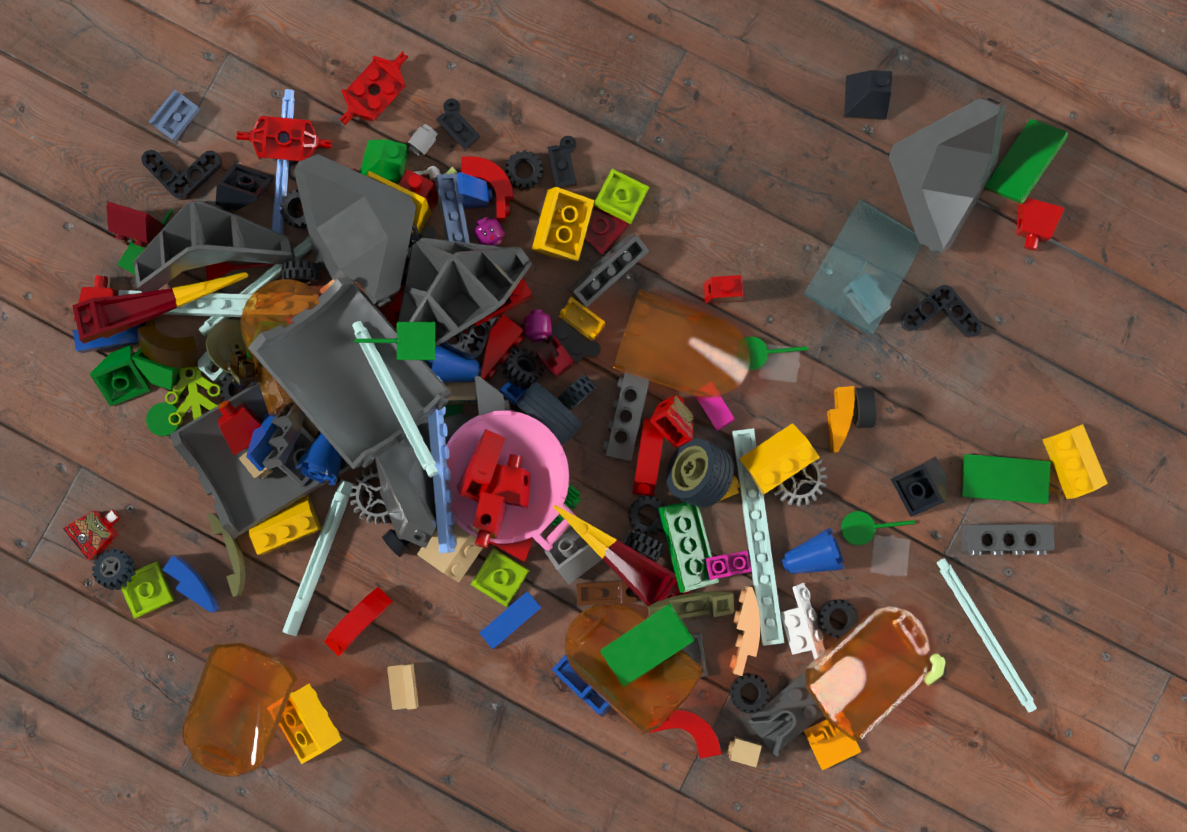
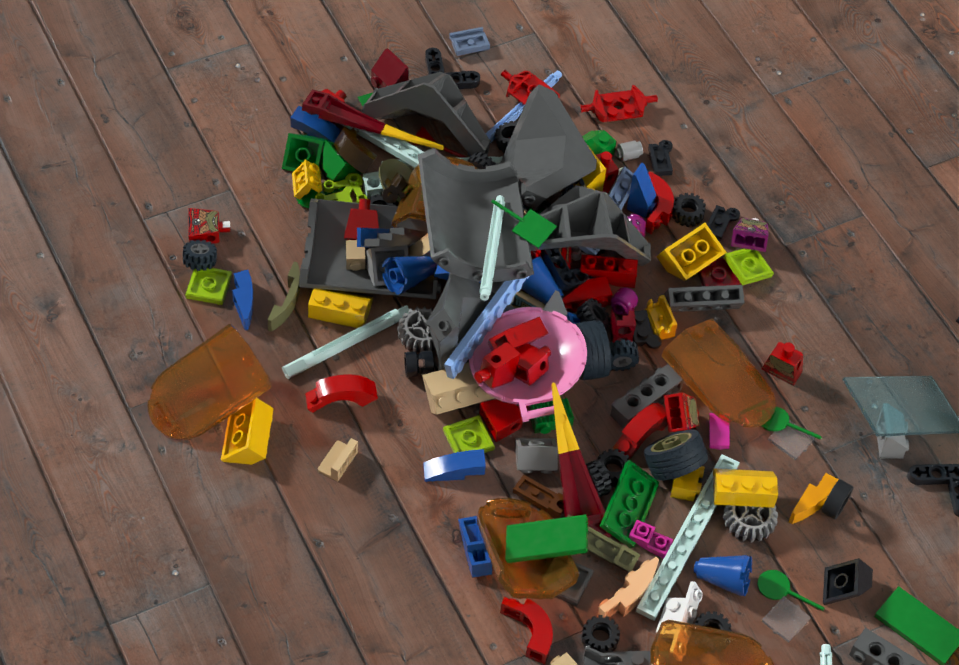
camera: 30 degrees right, 30 degrees down
black slope [215,163,274,211] -> none
none -> yellow bracket [292,160,322,200]
none -> magenta torso [731,218,769,252]

